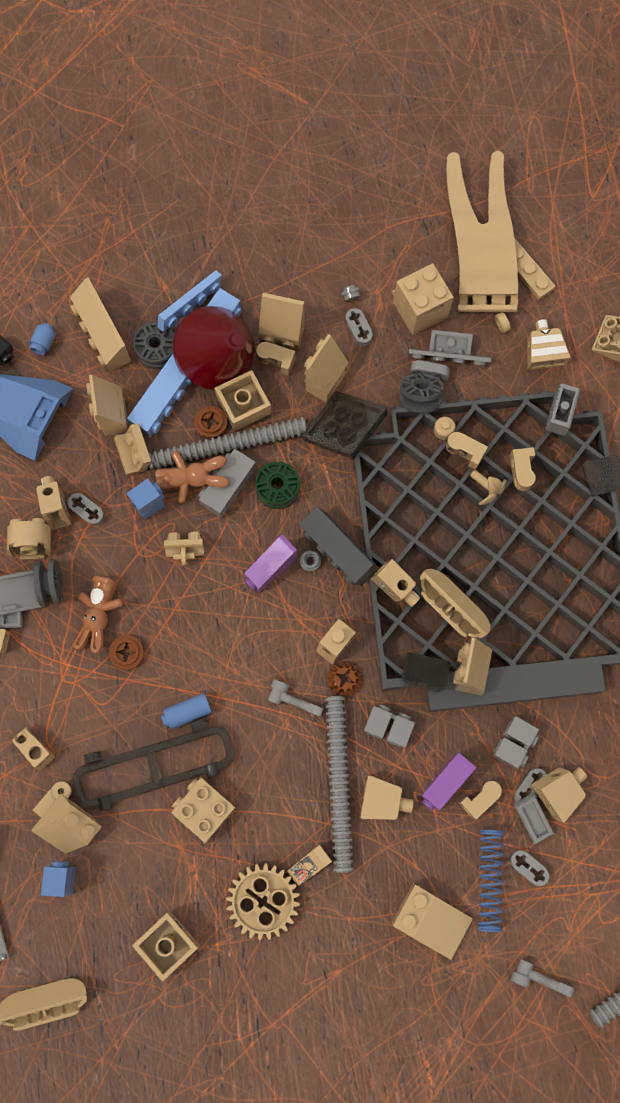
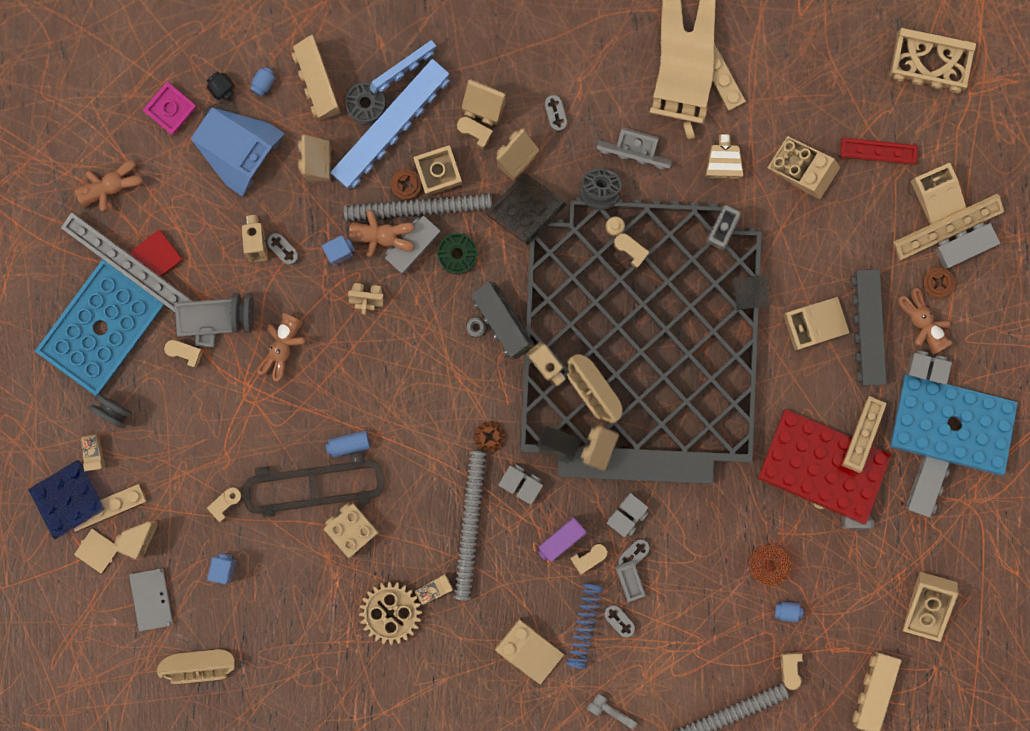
camera: 15 degrees right, 10 degrees up
tan brick [7,518,51,560] -> none
tan leg [12,727,56,771] -> none
tan slope [32,794,102,854] -> none
dark orange gear [109,635,144,670] -> none
tan bracket [114,423,151,475] -> none
tan brick [132,911,200,982] -> none
dark red cone [173,306,254,390] -> none
medium lavender slope [244,534,297,593] -> none
light grey brick [268,679,324,717] -> none
tan torso [316,619,358,665] -> none
light grey plate [341,285,361,301] -> none
tan torso [360,776,413,820] -> none
tan container [392,263,454,336] -> none
light grey beam [410,360,450,382] -> none
tan plant [470,470,507,505] -> none
tan leg [510,447,536,491] -> none
tan torso [530,767,587,823] -> none

